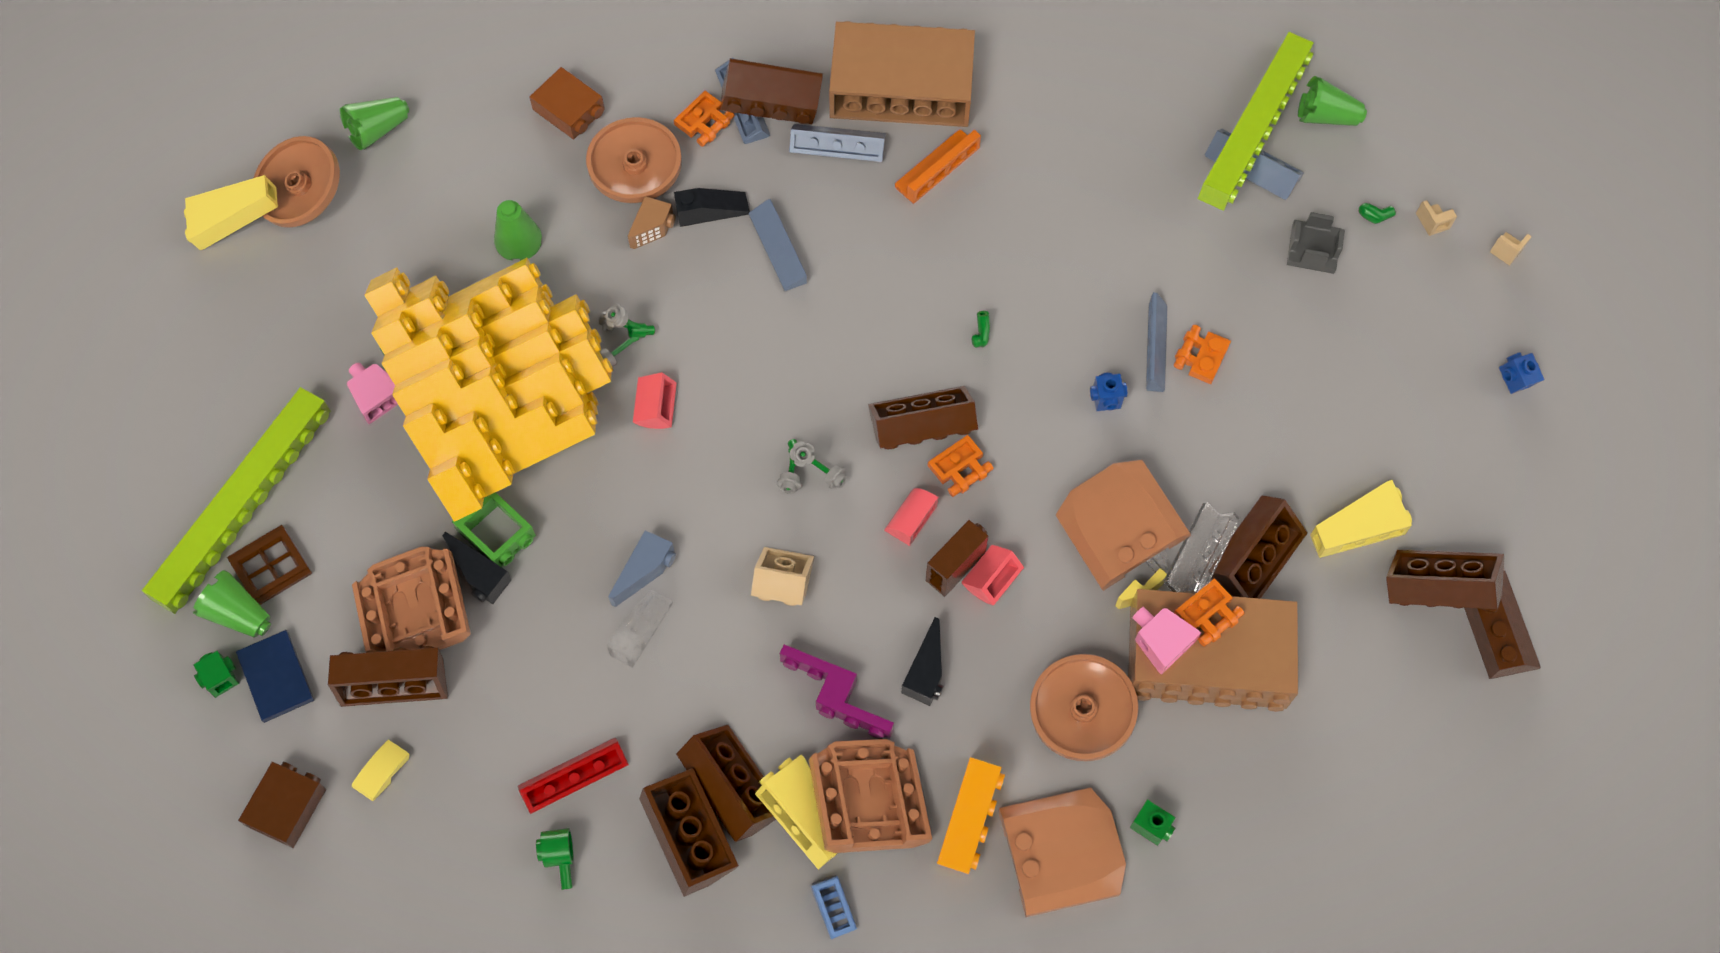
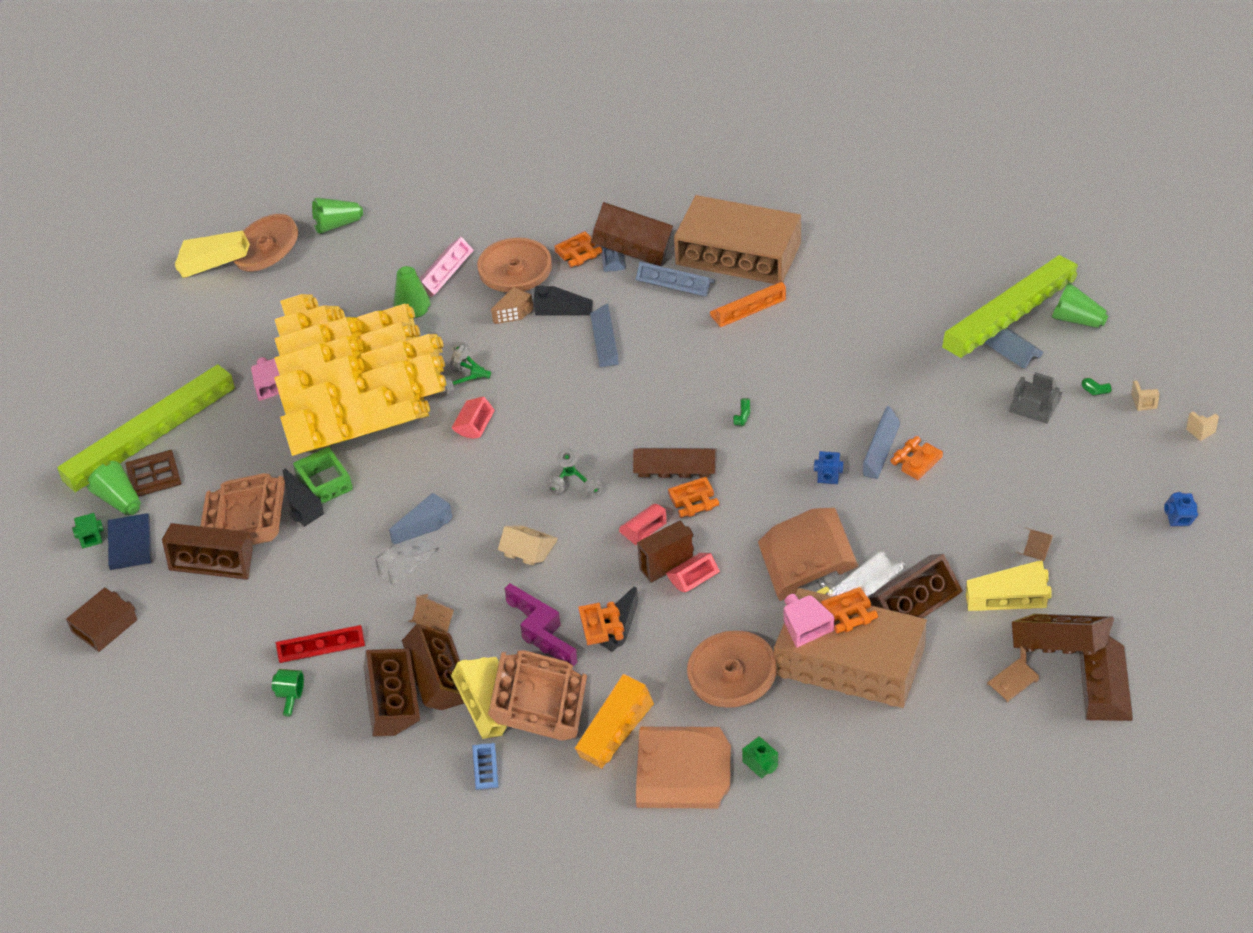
camera: 20 degrees right, 20 degrees down
light yellow slope [352,739,409,801] -> none
dark orange brick [529,67,605,140] -> none
none -> medium nougat piece [408,594,454,633]
none -> bright pink panel [420,237,473,297]
none -> orange plate [578,602,624,645]
none -> medium nougat piece [987,646,1039,702]
none -> medium nougat piece [1016,527,1053,561]

